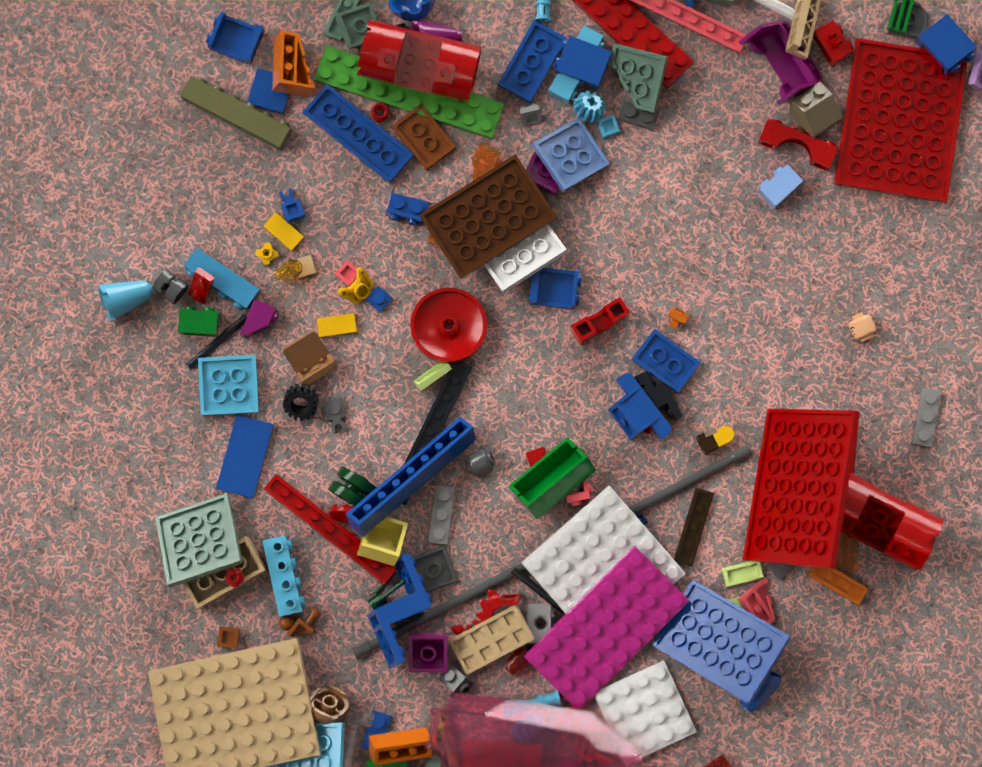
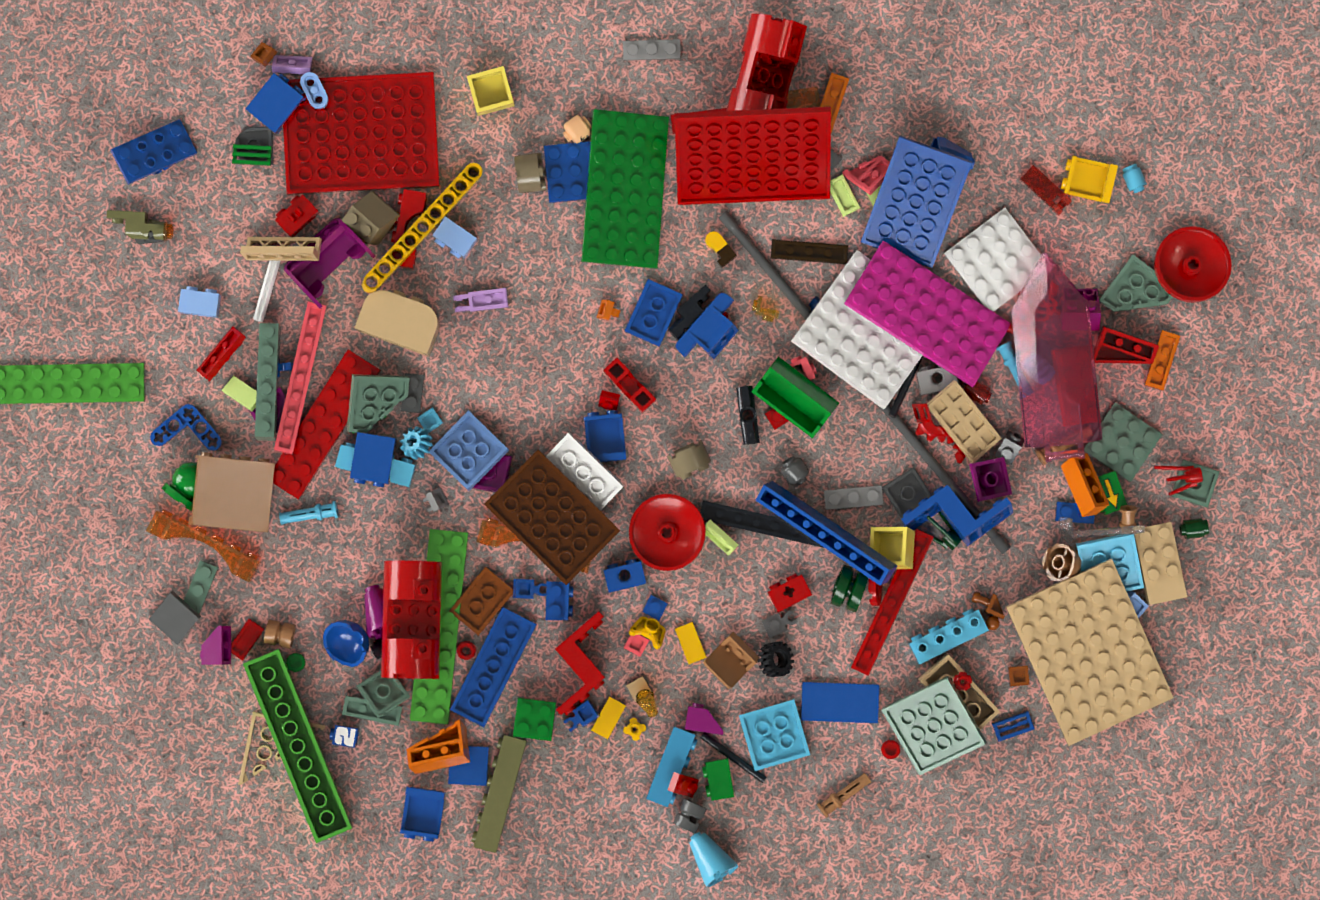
camera: 105 degrees left, 5 degrees up
blue plate [498,20,567,104] -> none
none -> light blue plate [300,72,329,109]
none -> tan brick [355,290,440,357]
none -> yellow beam [362,163,482,293]
none -> lavender hinge [453,288,508,312]
none -> light yellow piece [467,66,515,116]
none -> blue plate [513,579,547,599]
none -> green brick [513,697,557,741]
none -> dark tan brick [514,152,546,193]
none -> blue plate [544,141,590,203]
none -> red bracket [555,611,605,716]
none -> green plate [581,109,669,269]
none -> red plate [598,390,620,410]
none -> blue brick [604,559,646,593]
none -> dark tan brick [667,440,711,480]
none -> black piece [736,386,760,445]
none -> clear yellow bracket [752,296,779,322]
none -> red brick [767,573,812,613]
none -> medium nougat pin [816,773,872,818]
none -> red plate [881,740,900,759]
none -> blue tile [992,711,1035,742]

